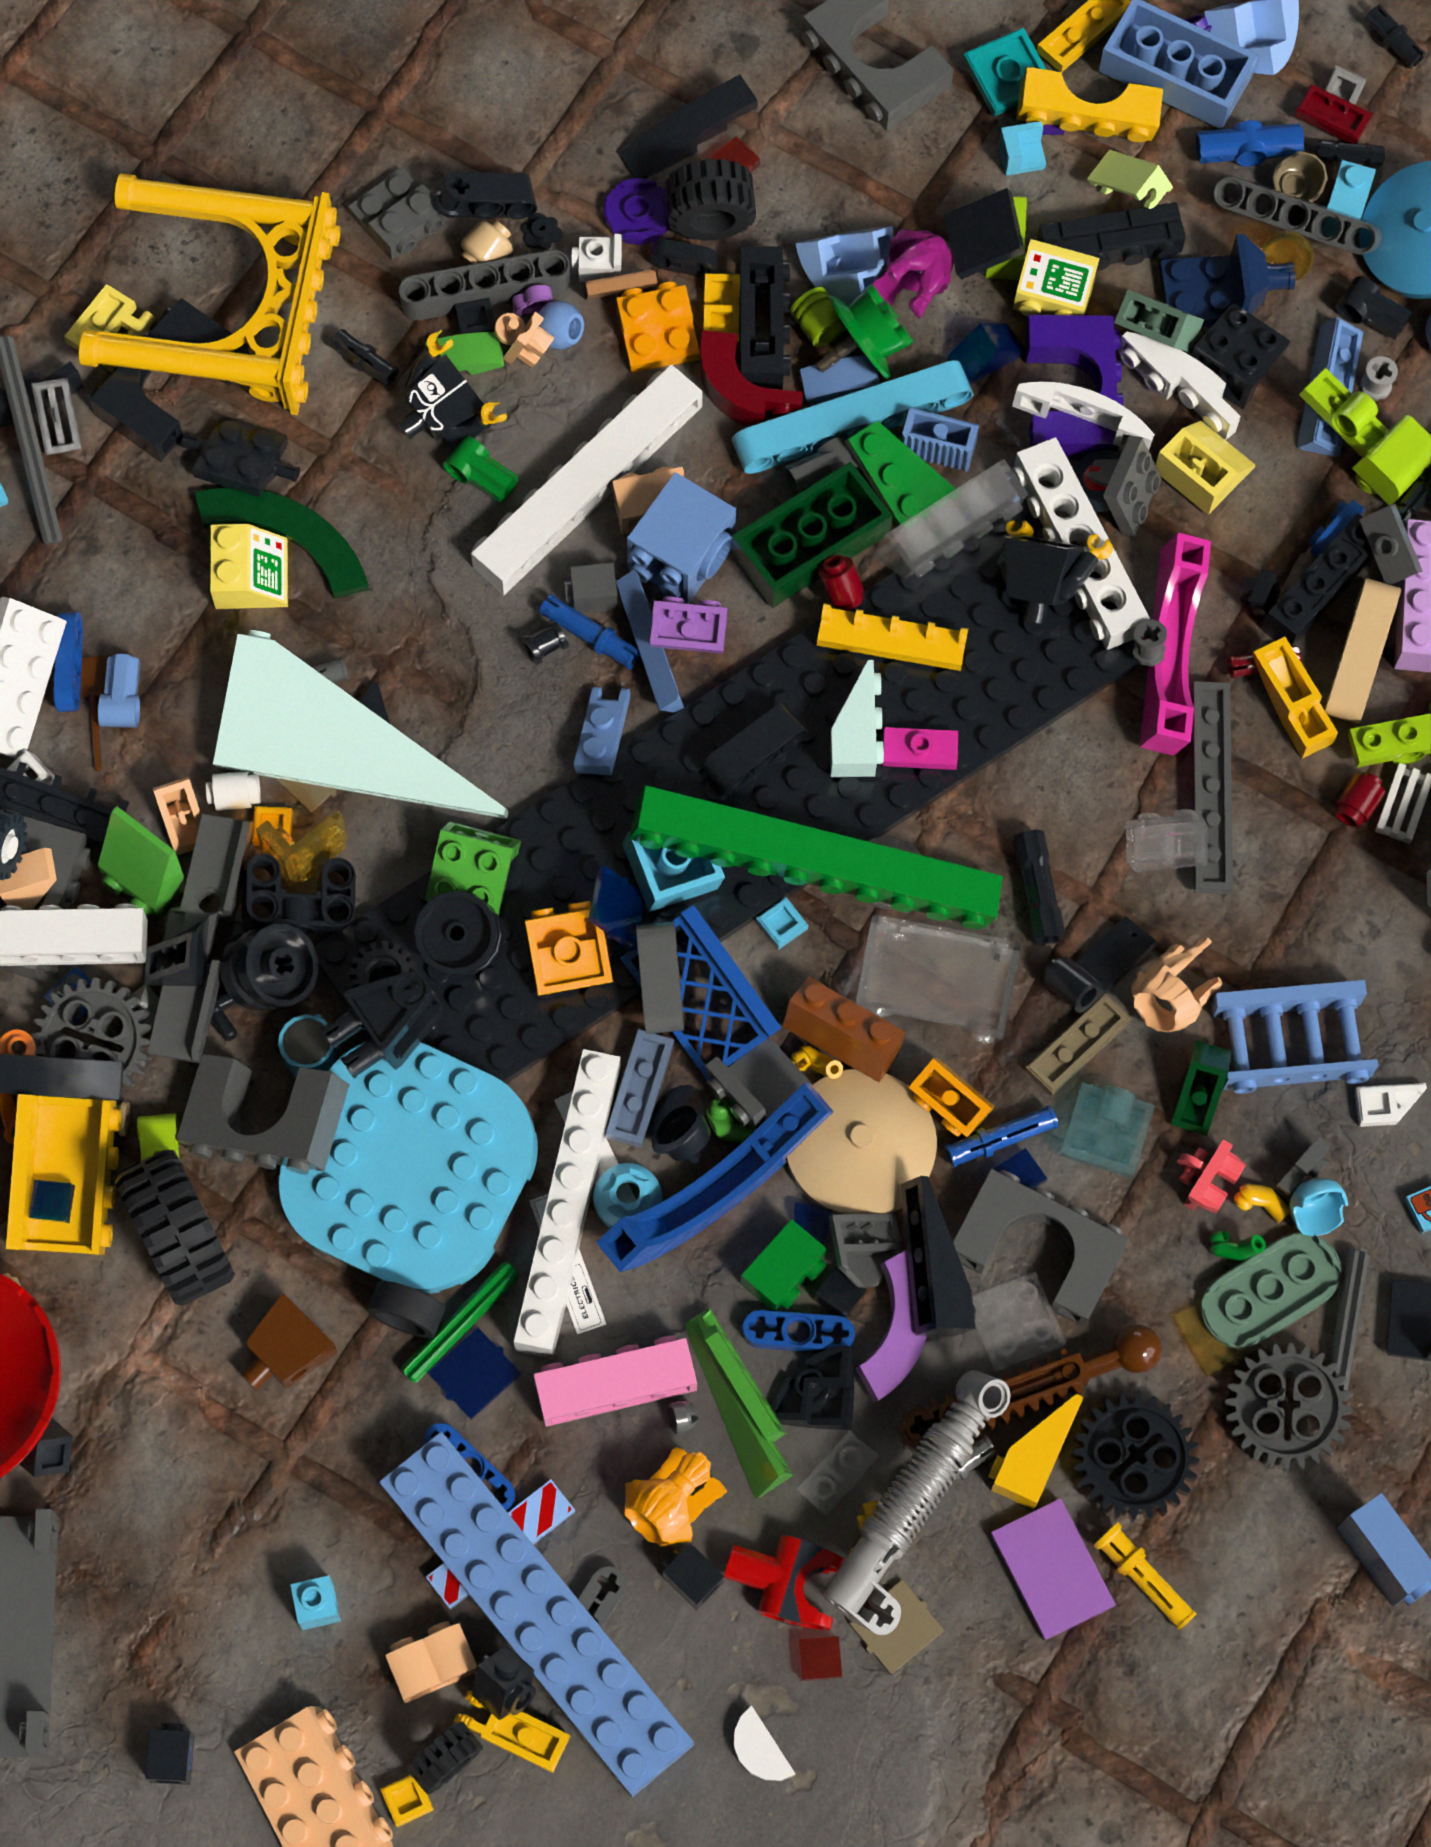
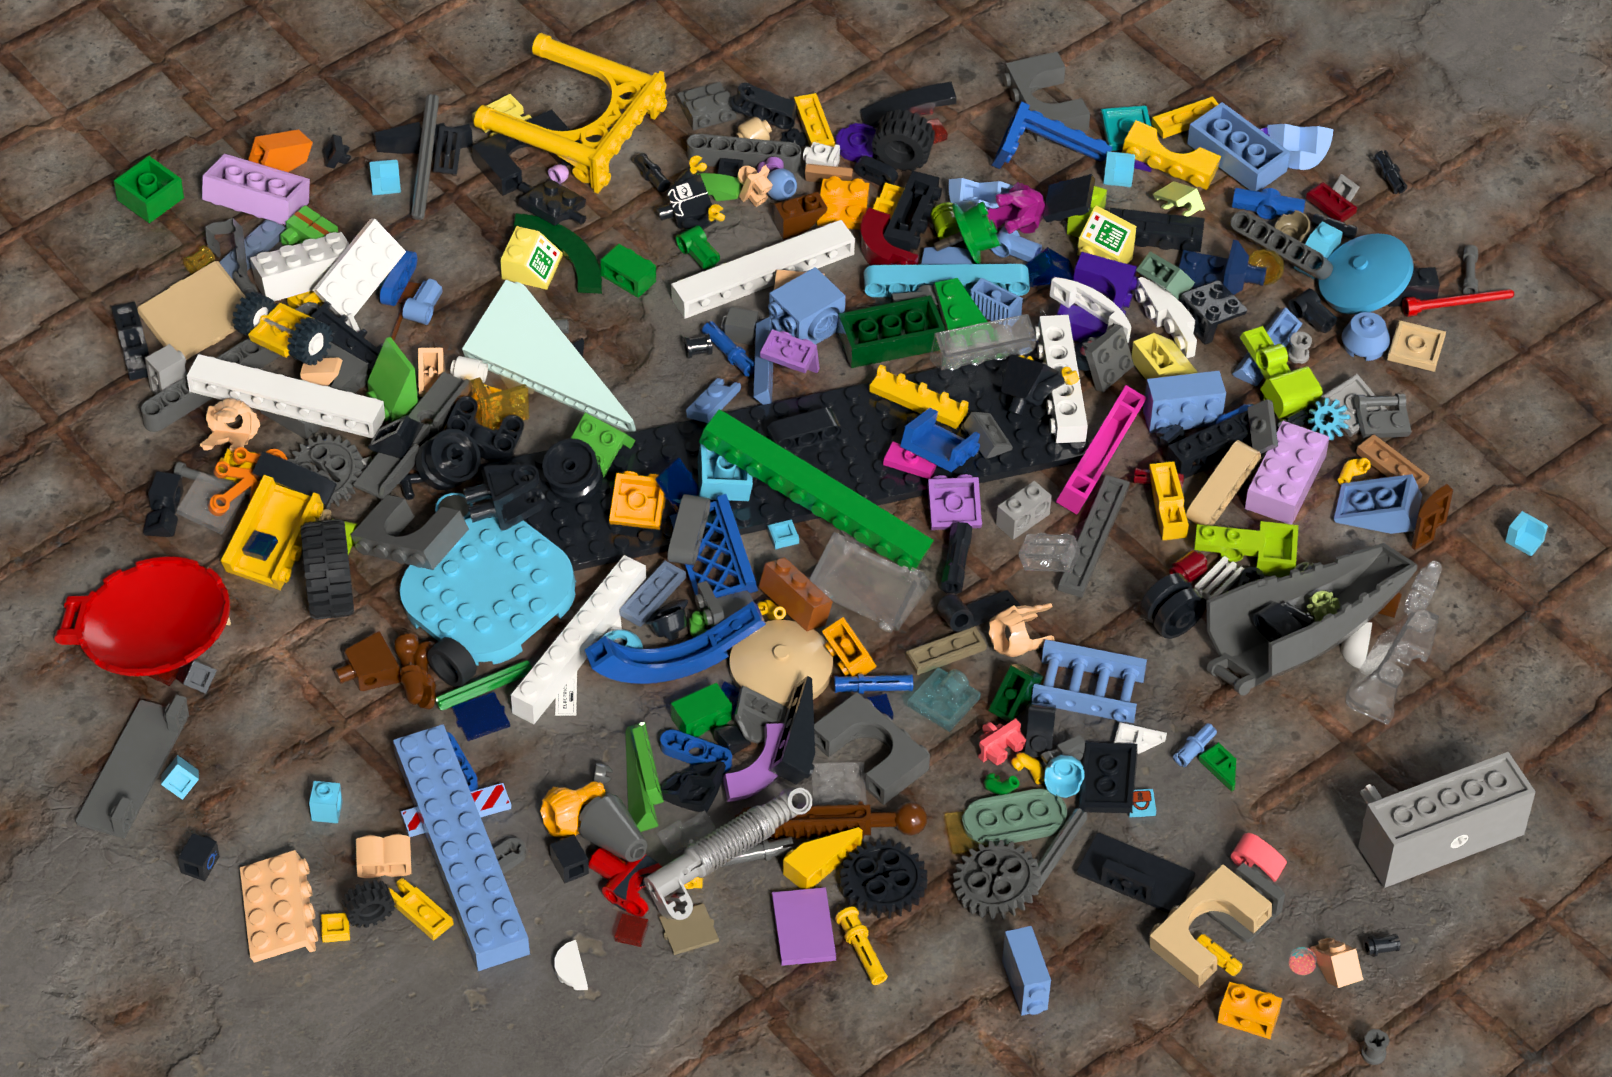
camera: 20 degrees right, 20 degrees down
black brick [472,1645,536,1721] -> none
bright pink brick [534,1335,697,1427] -> none
dark red brick [818,555,864,611] -> none
light aqua slope [830,660,884,777] -> none
dark grey bush [1133,619,1167,666] -> none
none -> medium azure panel [161,755,199,800]
none -> reddish brown piece [394,634,436,710]
none -> lavender hinge [548,164,569,184]
none -> dark grey cone [578,793,648,862]
none -> green brick [601,244,656,298]
none -> reddish brown slope [774,192,827,240]
none -> yellow plate [794,93,835,148]
none -> blue panel [900,408,980,472]
none -> medium lavender plate [927,474,982,530]
none -> dark grey slope [964,412,1013,458]
none -> medium blue piece [991,226,1042,264]
none -> blue bracket [992,101,1113,169]
none -> light grey brick [996,481,1052,540]
none -> black brick [1025,702,1056,757]
none -> black tile [1079,743,1138,813]
none -> black wheel [1140,573,1207,639]
none -> medium blue brick [1143,371,1226,433]

